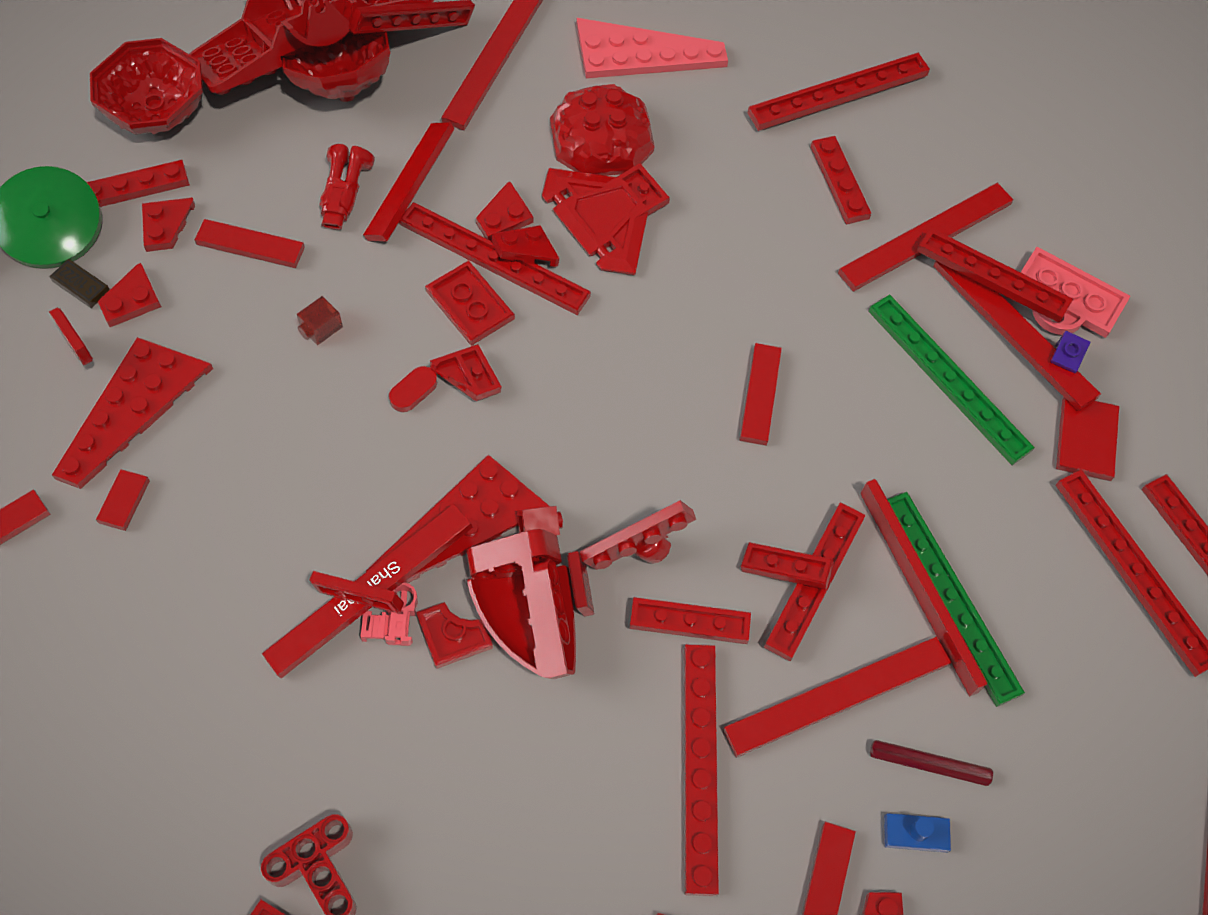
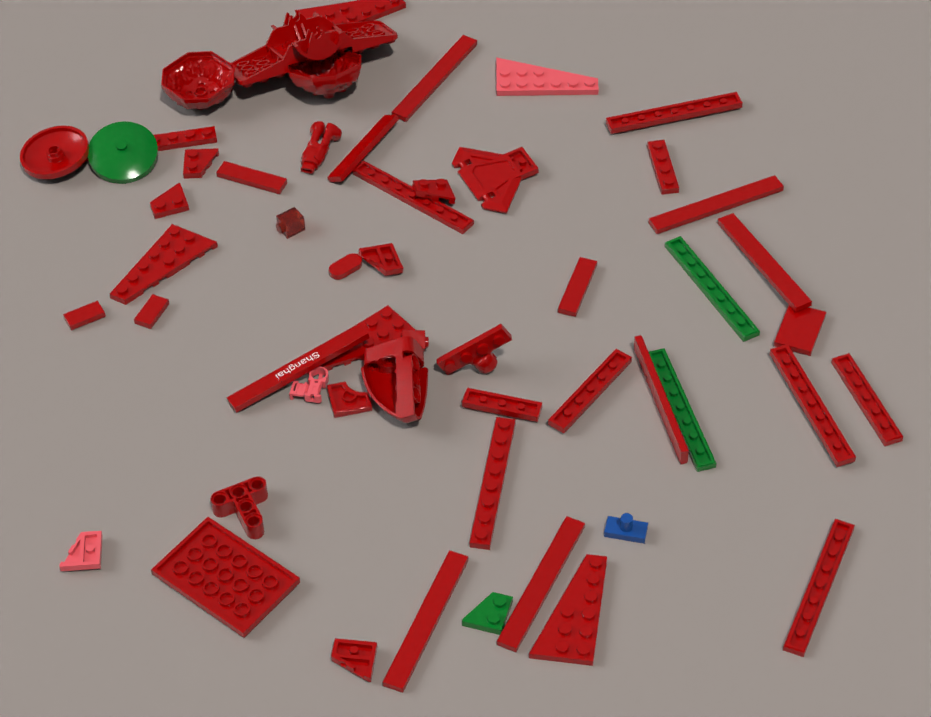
camera: 15 degrees right, 15 degrees down
dark brown tile [49,259,110,308] -> none
red tile [49,307,93,365] -> none
red tile [309,571,404,613] -> none
red tile [349,0,475,34] -> none
red tile [425,260,515,346] -> none
red wing [476,182,534,241] -> none
red rock [550,84,655,176] -> none
red tile [567,551,595,617] -> none
red tile [723,636,951,758] -> none
red tile [741,542,834,589] -> none
dark red axle [870,740,993,786] -> none
red plate [917,228,1073,323] -> none
coral plate [1021,247,1130,338] -> none
dark purple bracket [1051,331,1091,373] -> none

